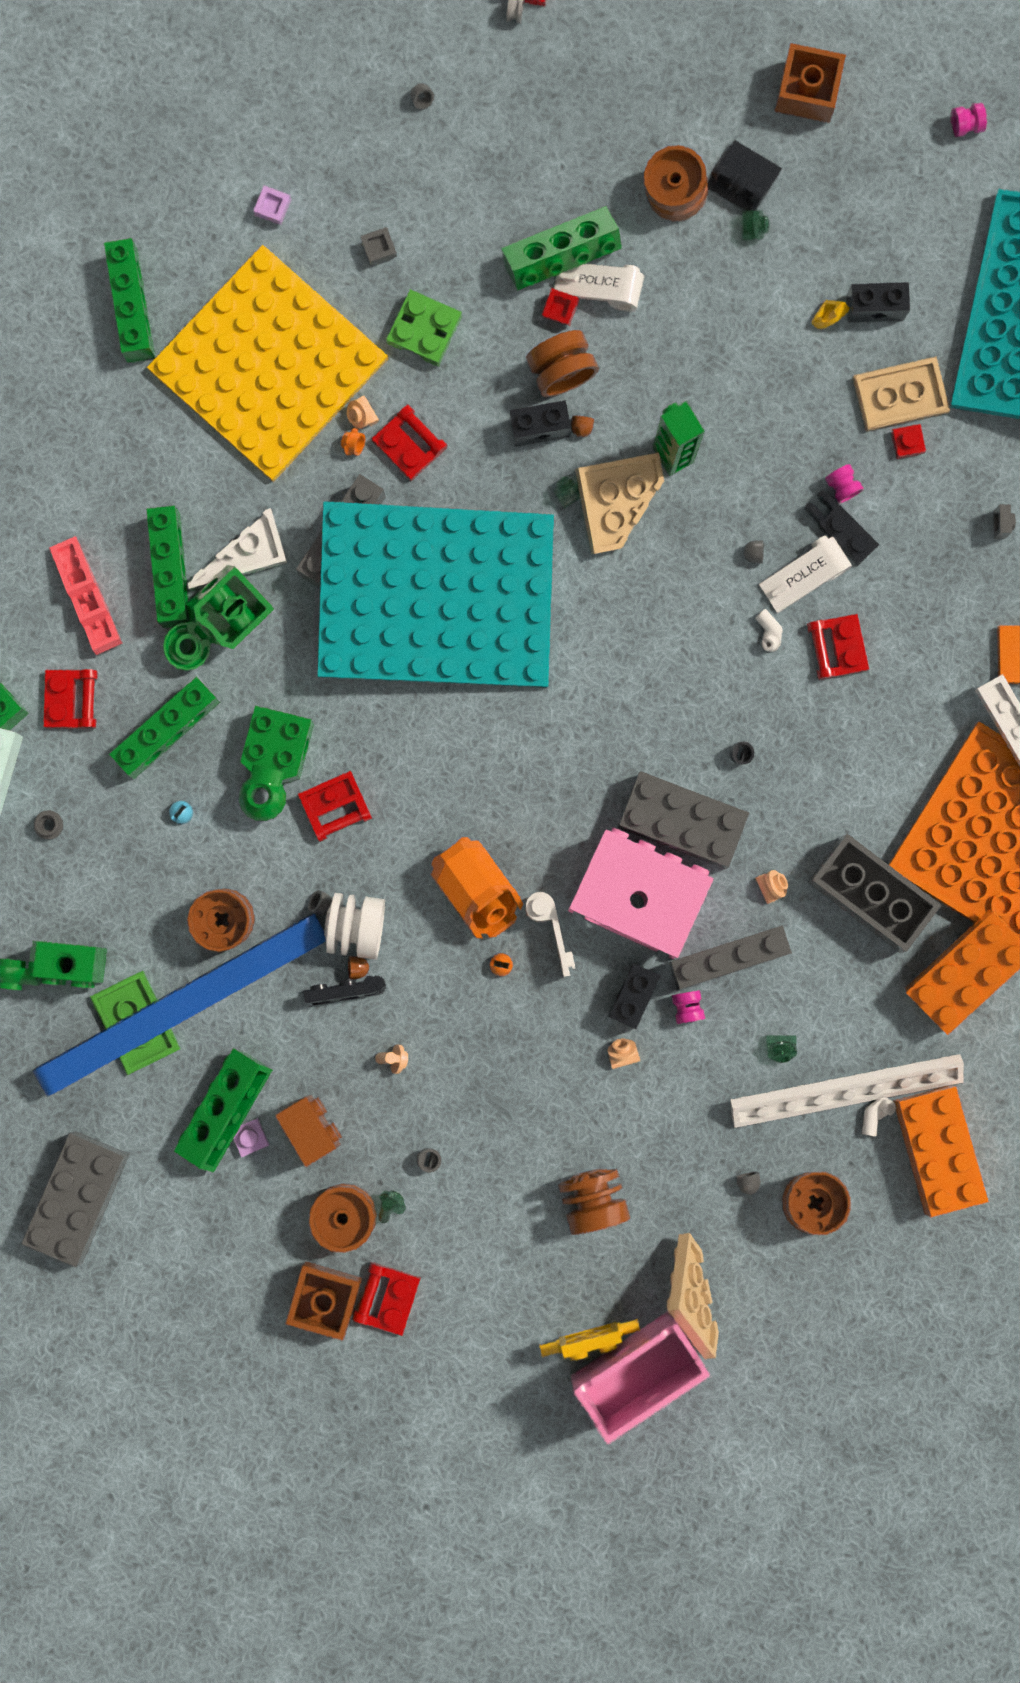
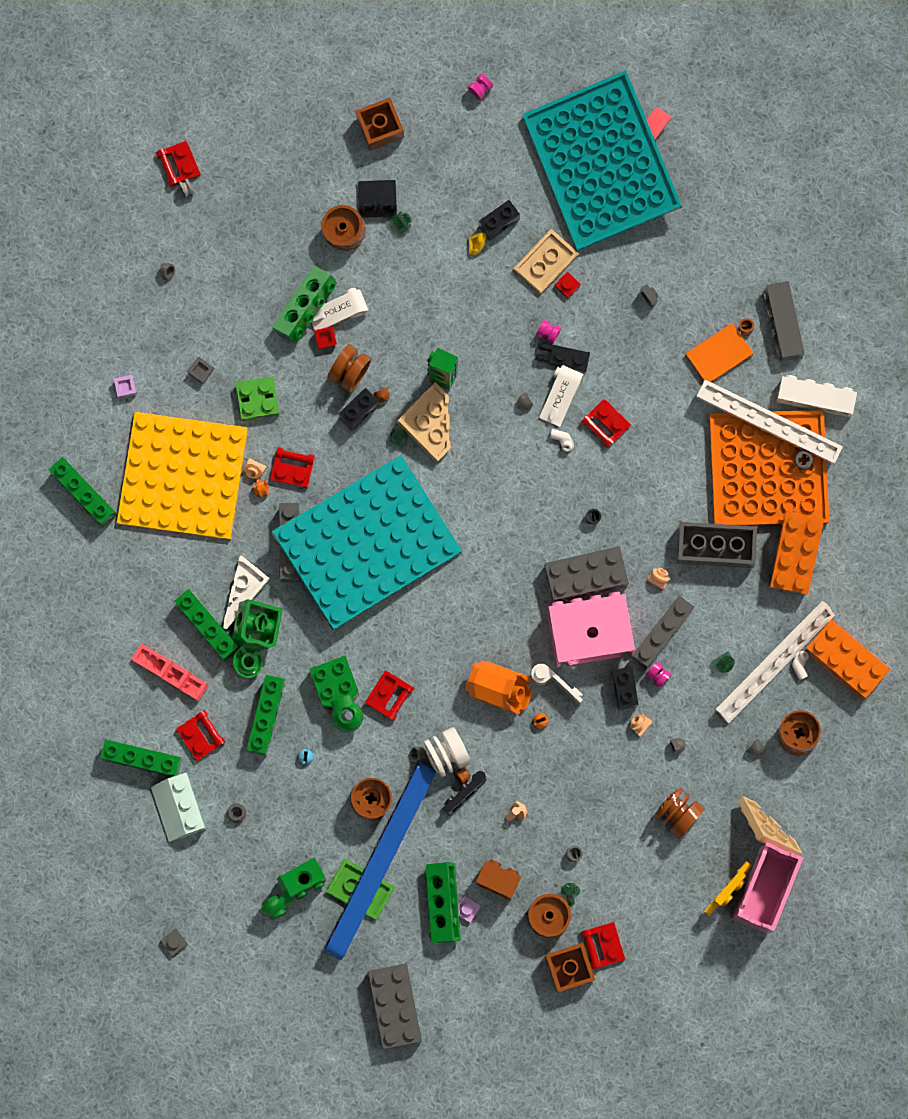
camera: 35 degrees left, 5 degrees down
none -> dark grey hinge [670,738,686,755]

